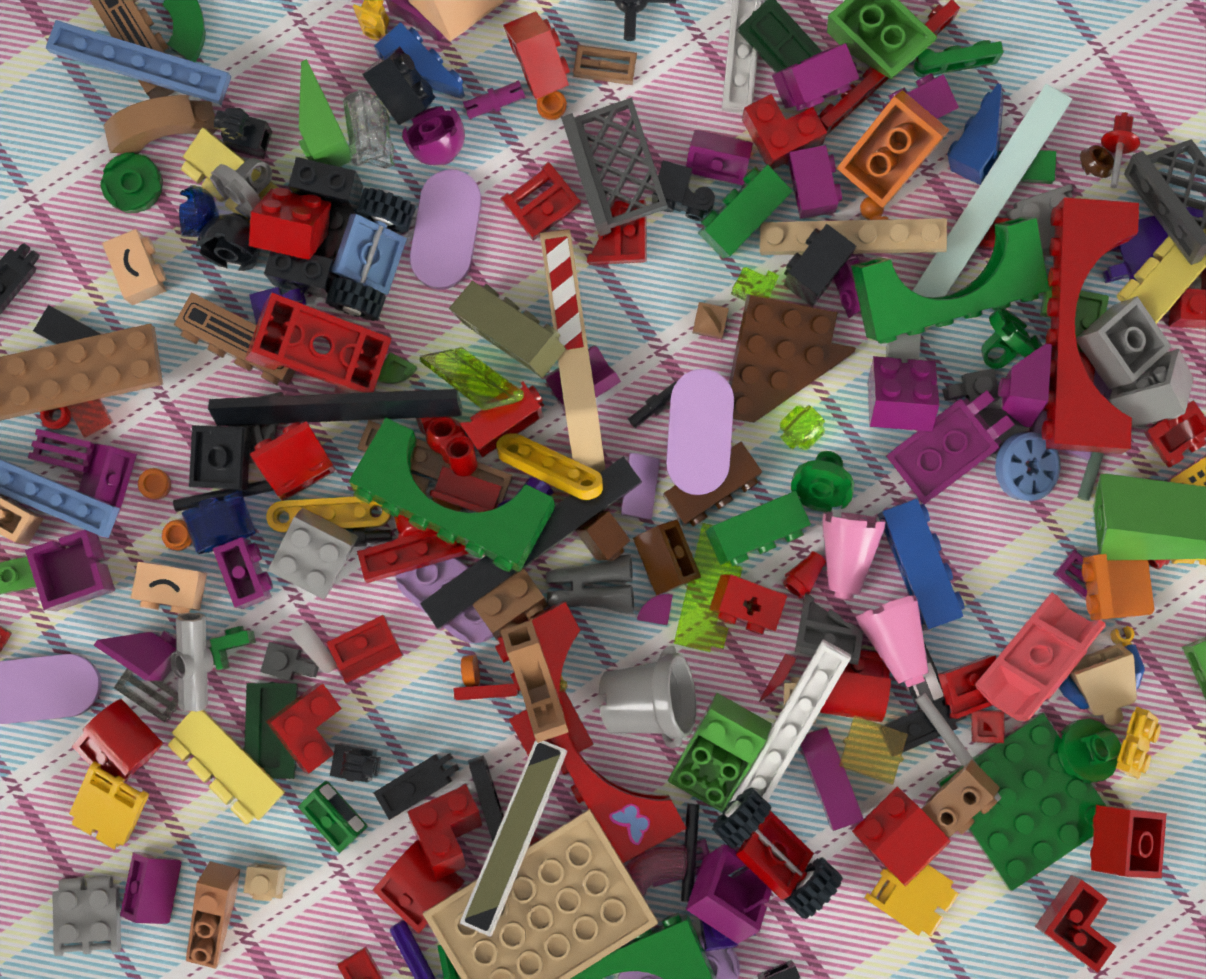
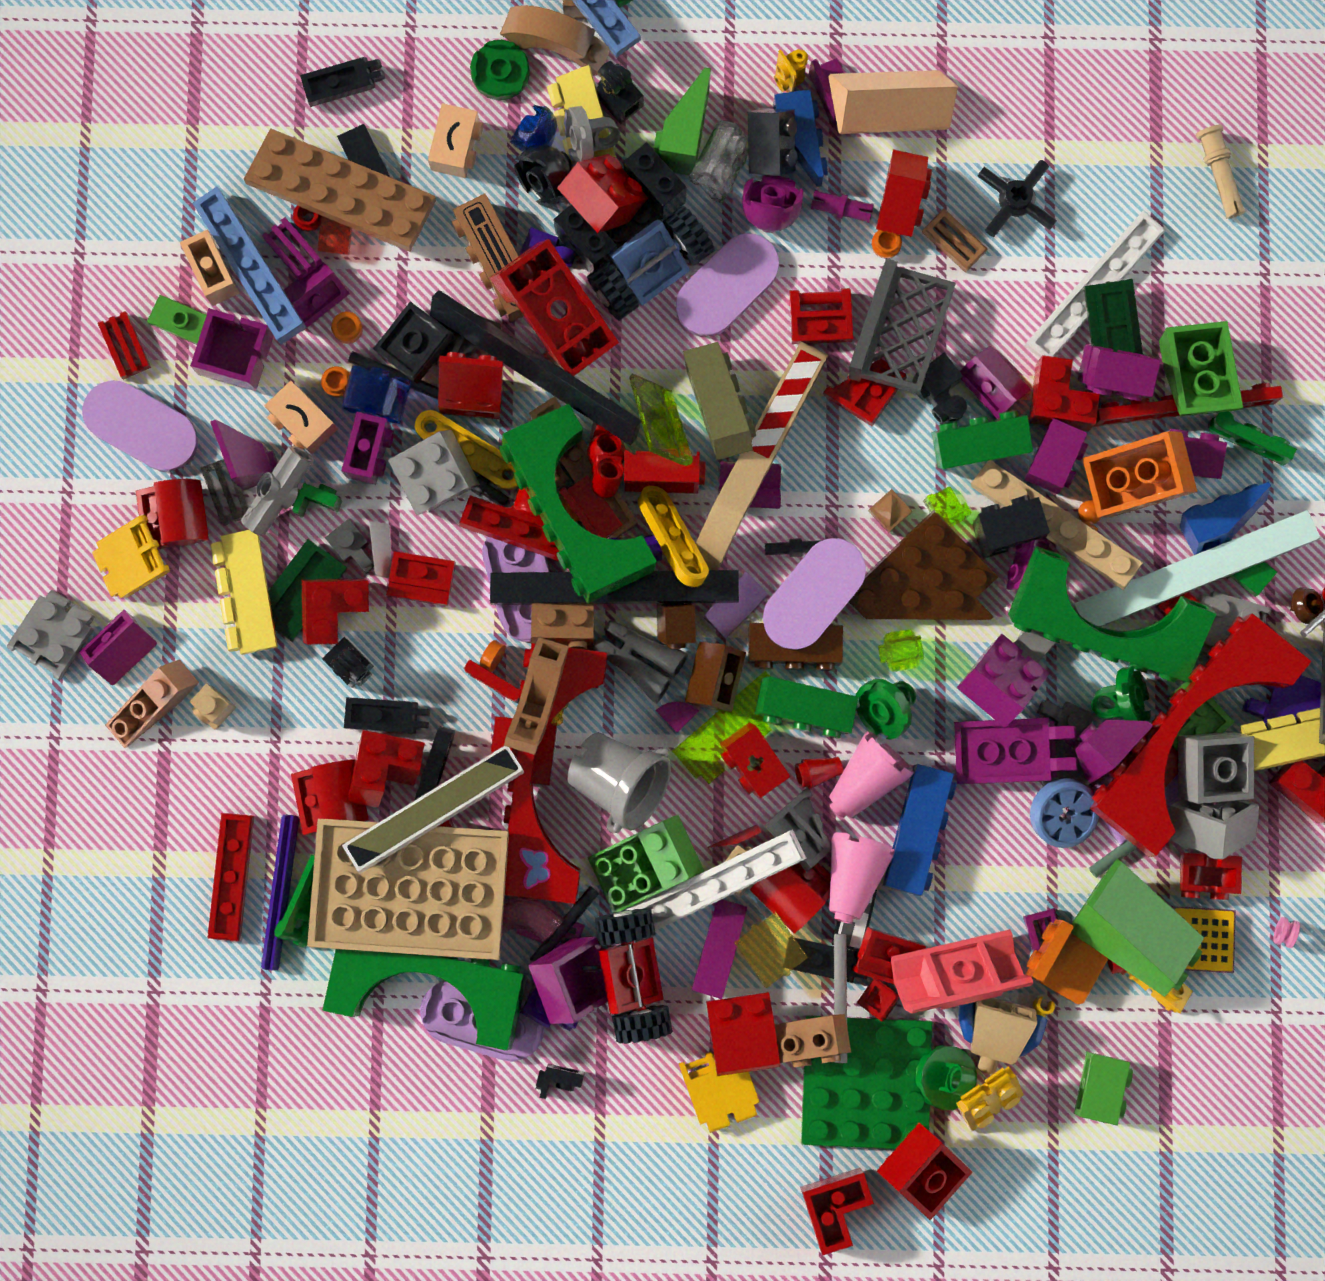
camera: 30 degrees right, 0 degrees up
green slope [298,781,368,854] -> none
bright green tile [378,352,418,384] -> none

